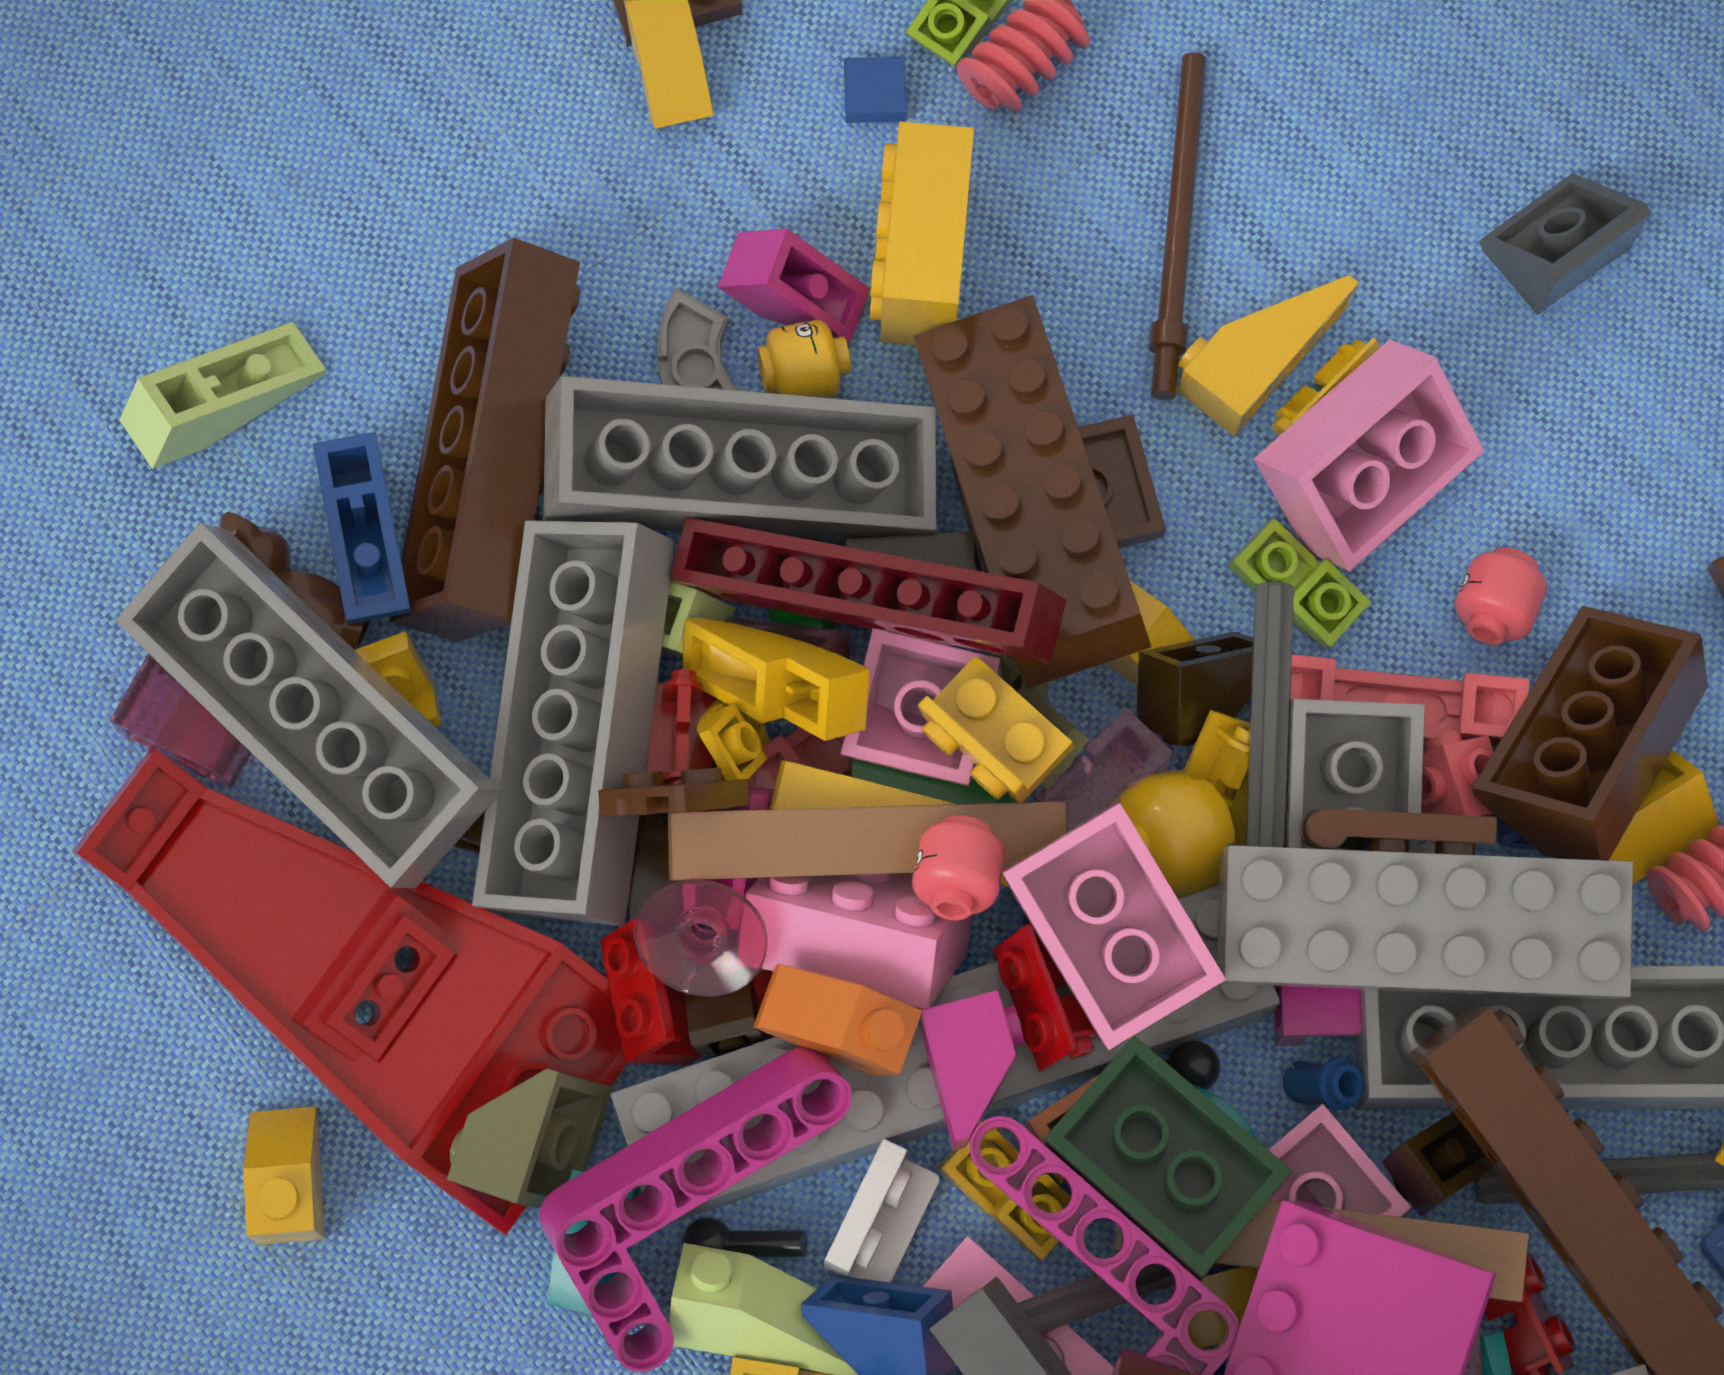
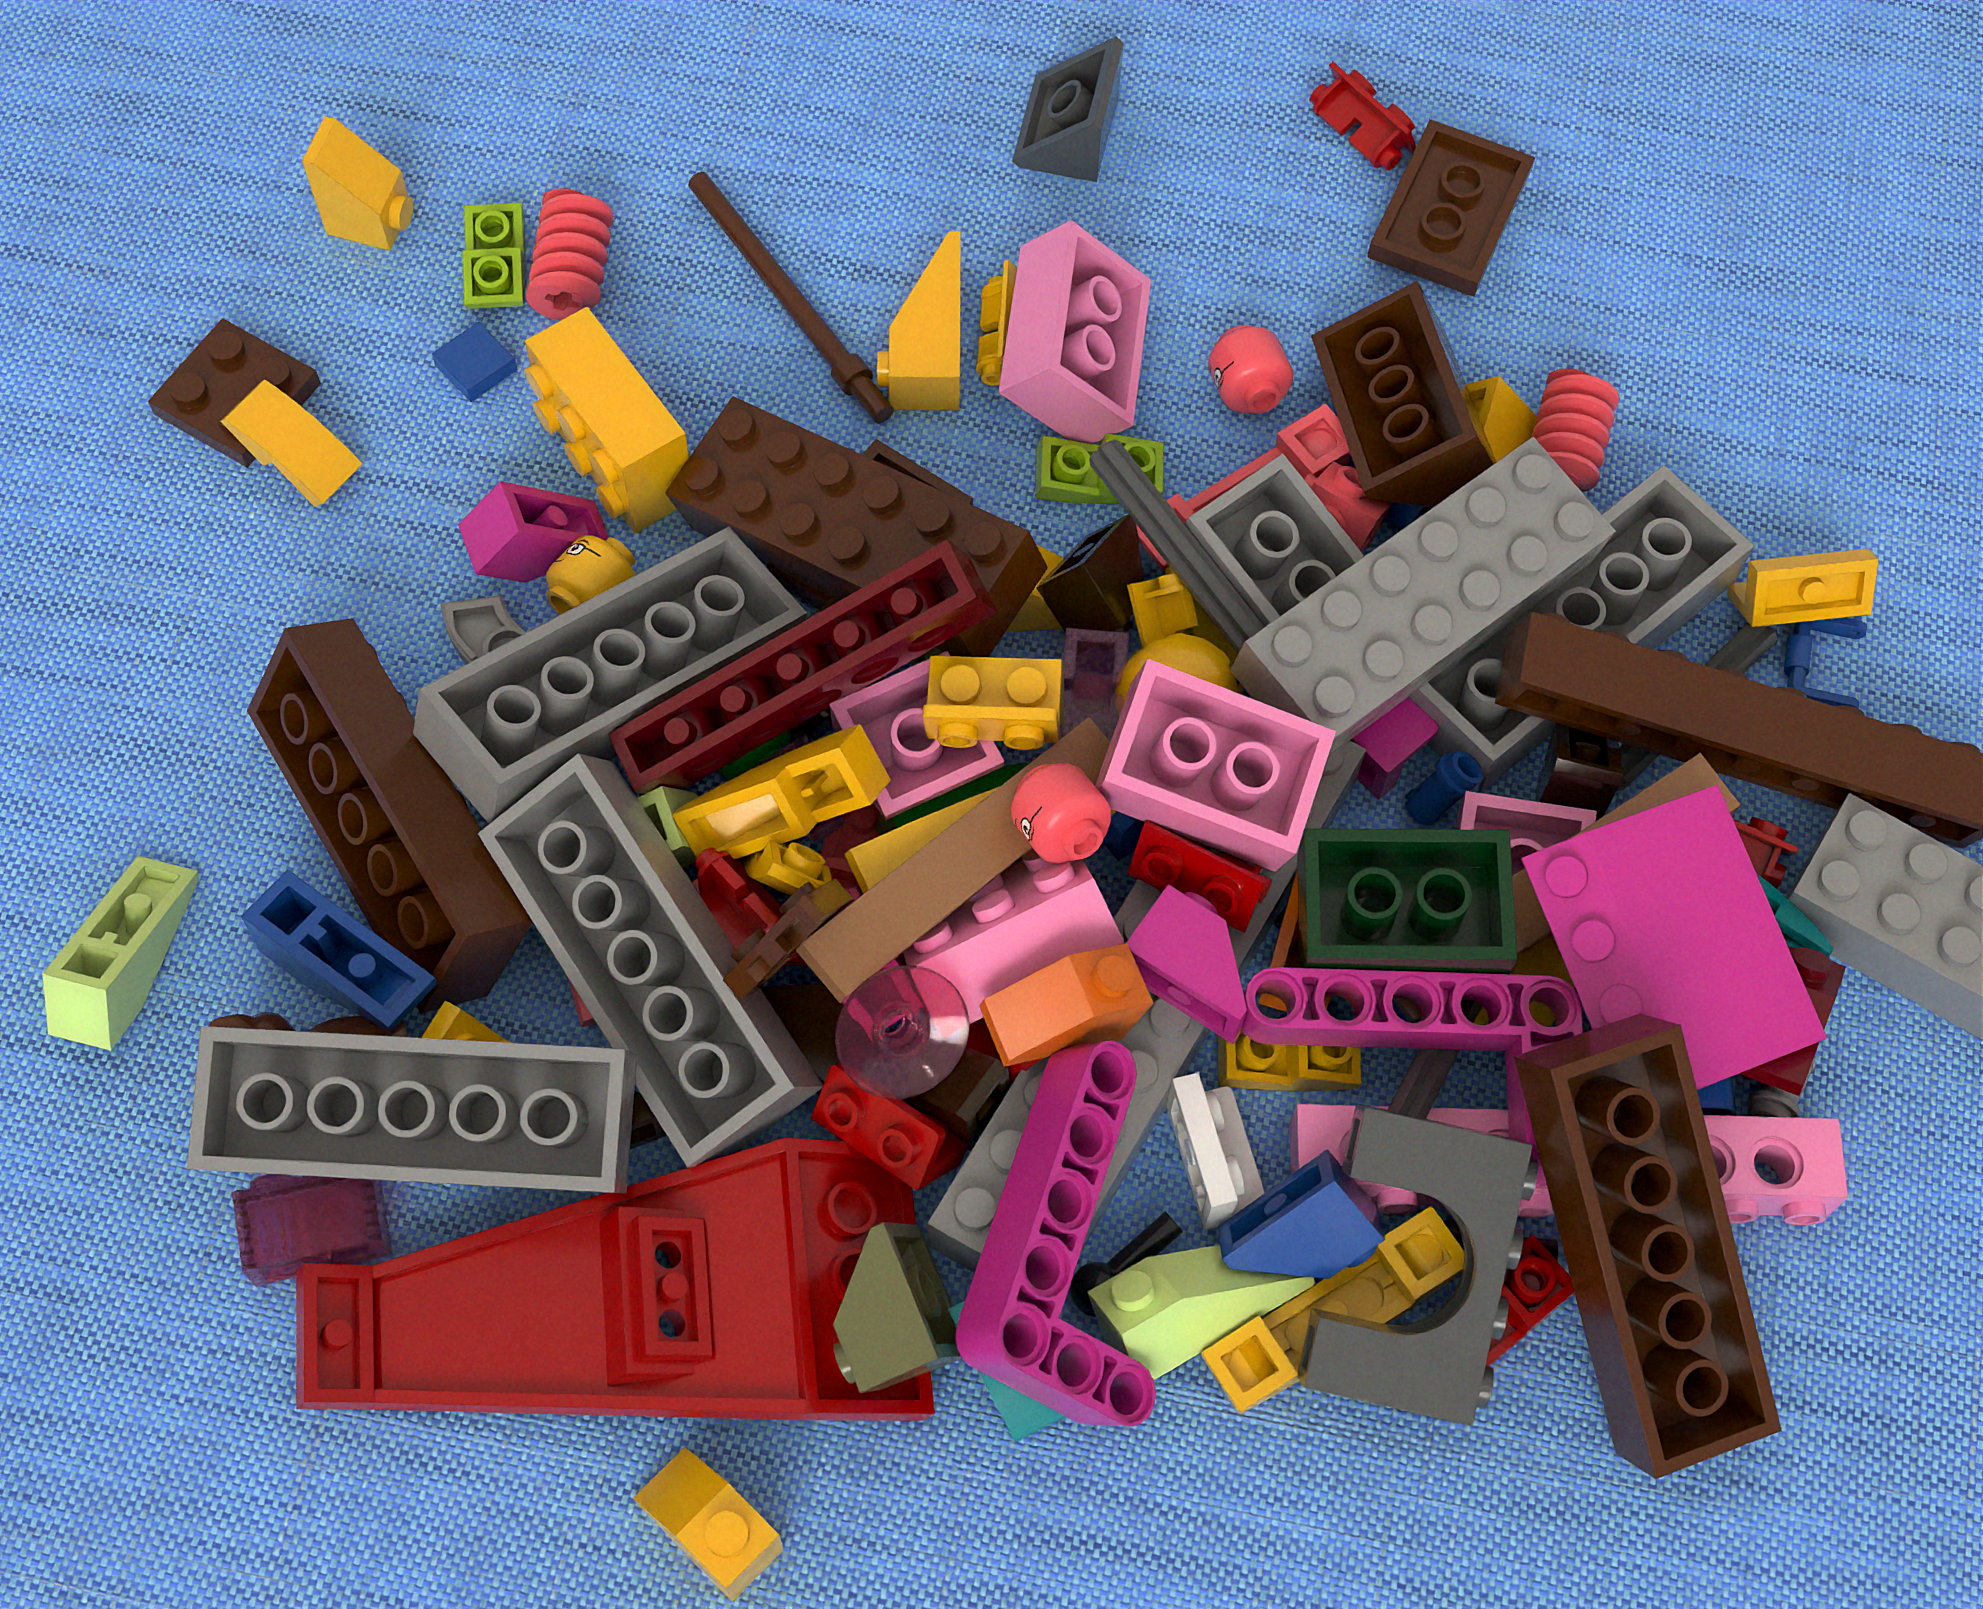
camera: 40 degrees left, 10 degrees down
reddish brown plate [1299,809,1497,855] -> none

